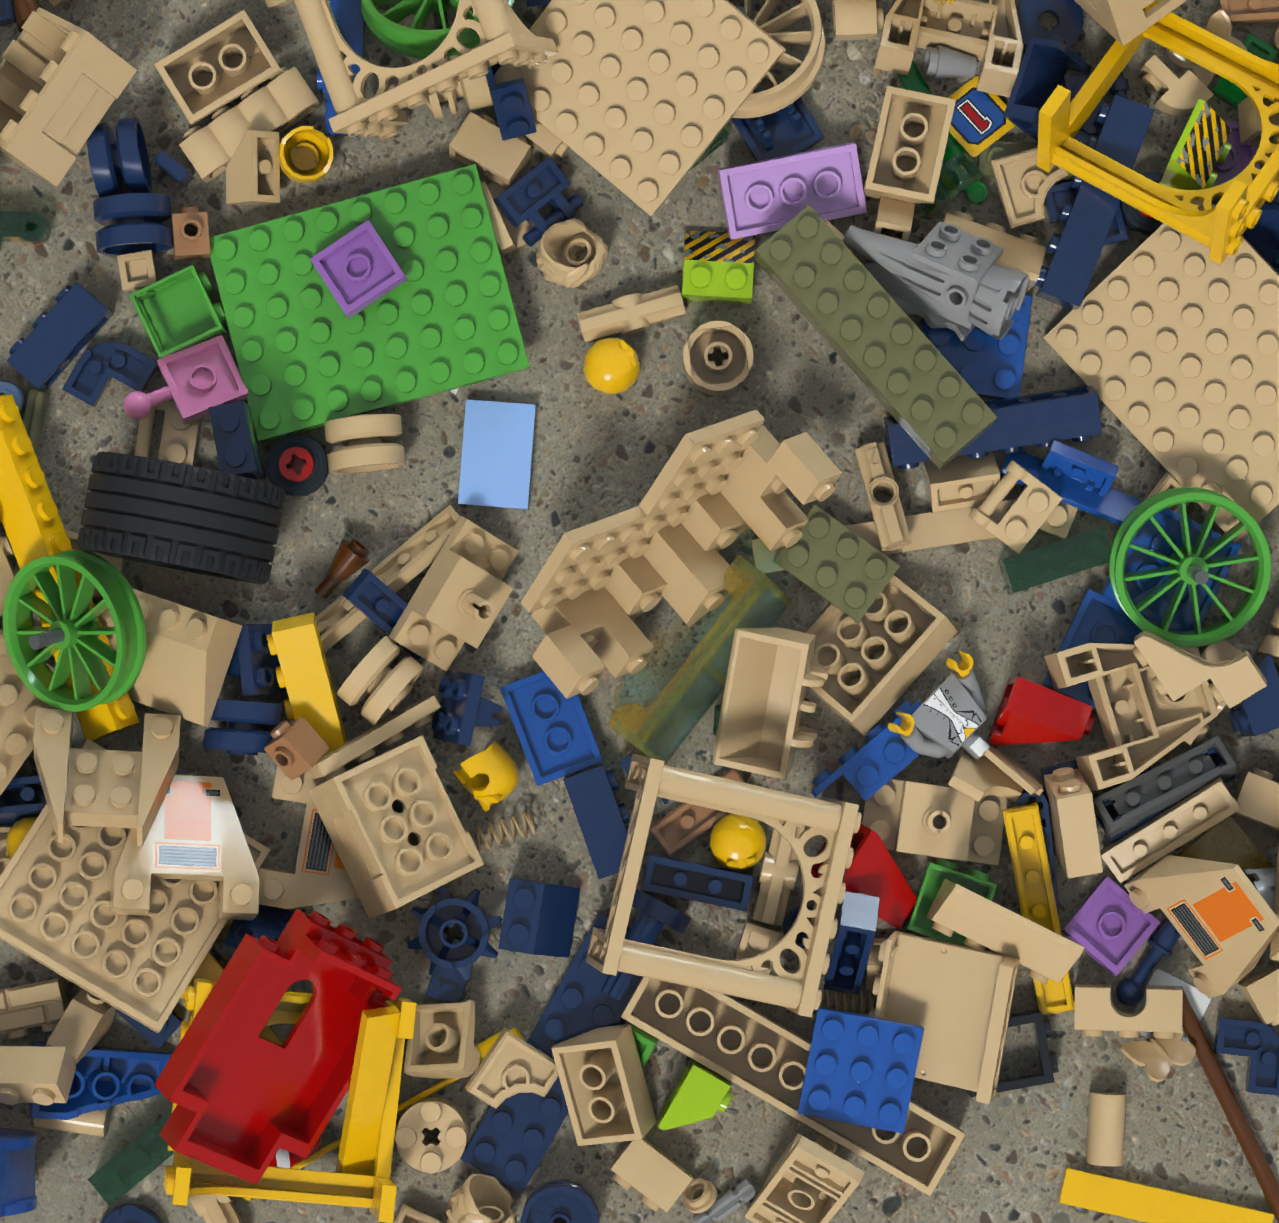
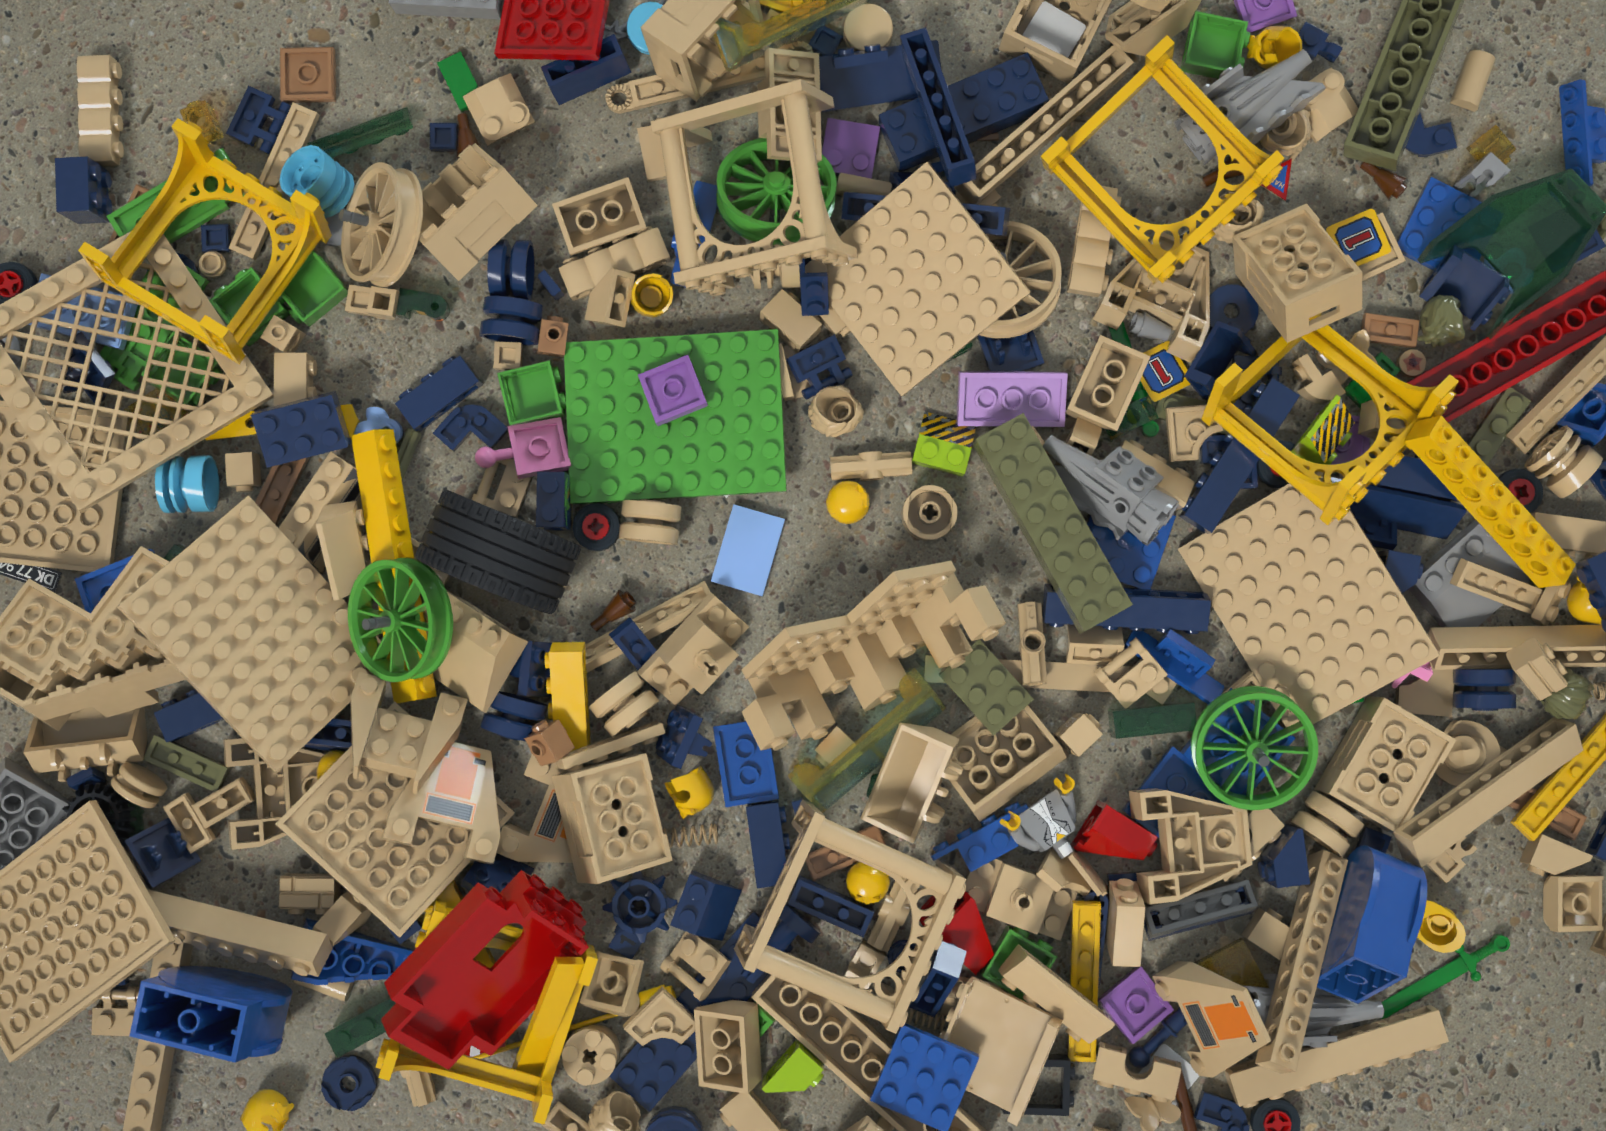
camera: 20 degrees right, 0 degrees up
tan plate [1100,777,1240,883] -> none
tan arch [1132,631,1267,709] -> none
none -> tan plate [660,932,731,1002]
none -> tan brick [814,725,857,768]
none -> tan brick [1053,712,1103,757]

